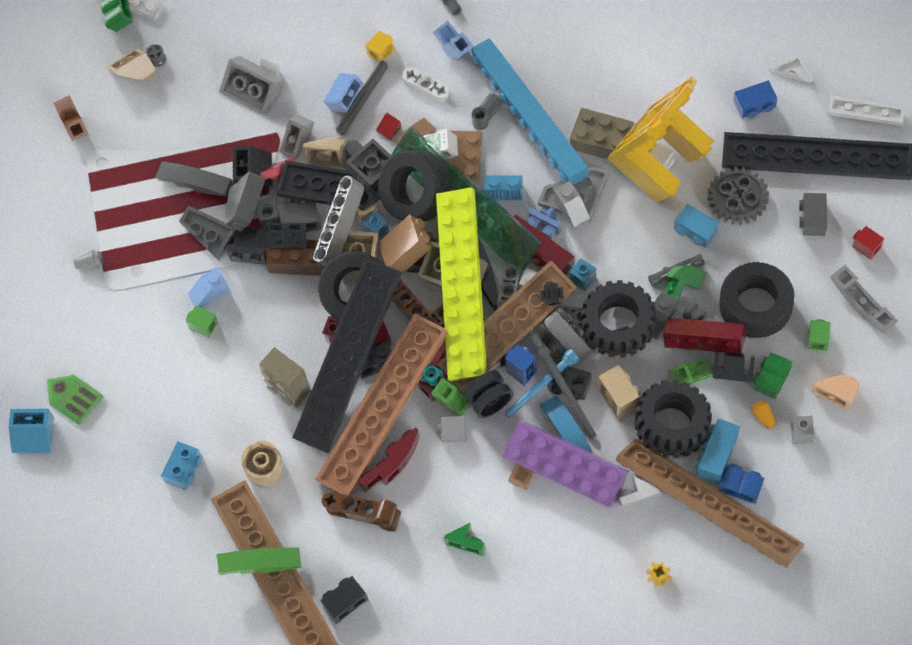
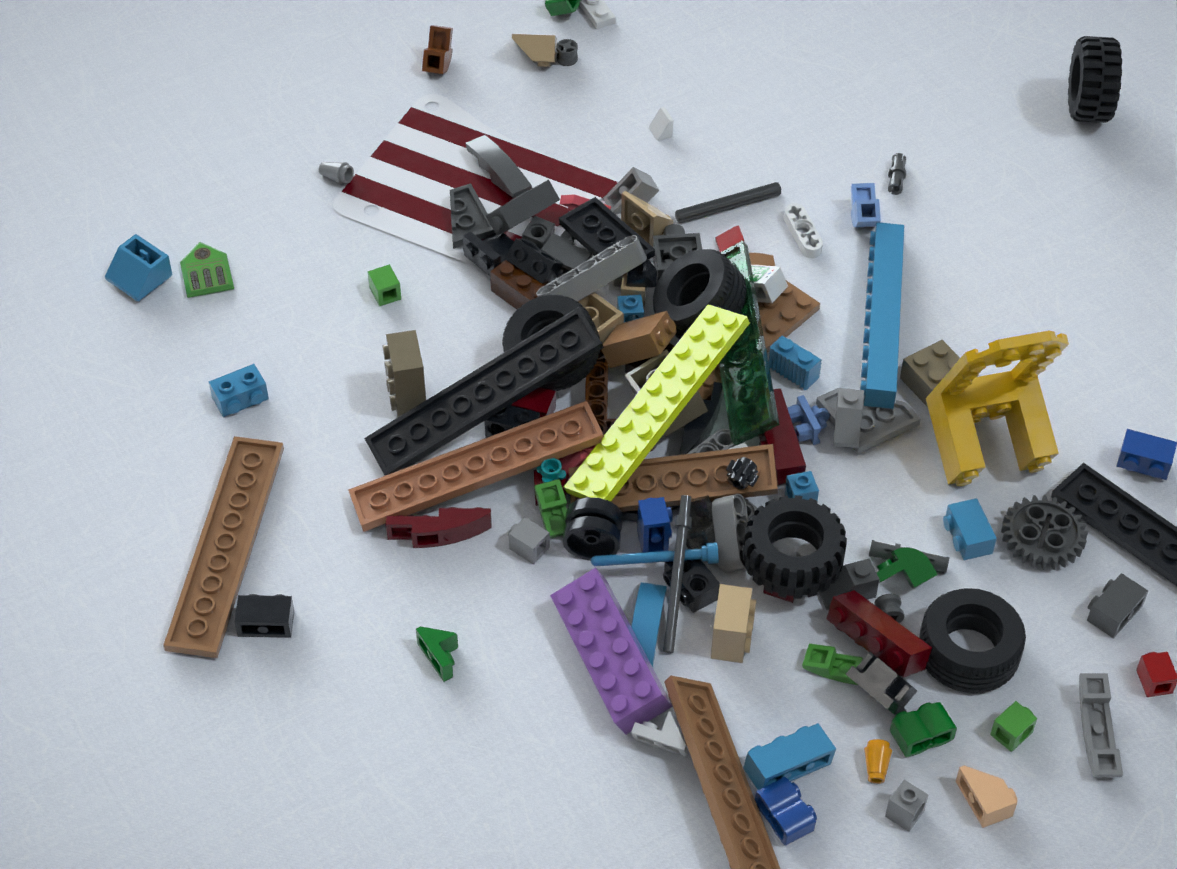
camera: 30 degrees right, 15 degrees down
light blue slope [188,267,230,308] -> none
bright green slope [217,547,302,575] -> none
light grey slope [219,56,285,115] -> none
black slope [232,146,273,188] -> none
tan brick [241,441,284,486] -> none
reddish brown piece [322,492,401,532] -> none
light blue brick [323,73,364,113] -> none
yellow brick [365,30,395,62] -> none
dark grey piece [471,93,503,130] -> none
medium nougat plate [508,464,535,490] -> none
black tyre [634,380,712,458] -> none
yellow gear [647,562,671,588] -> none
white brick [650,142,675,169] -> none

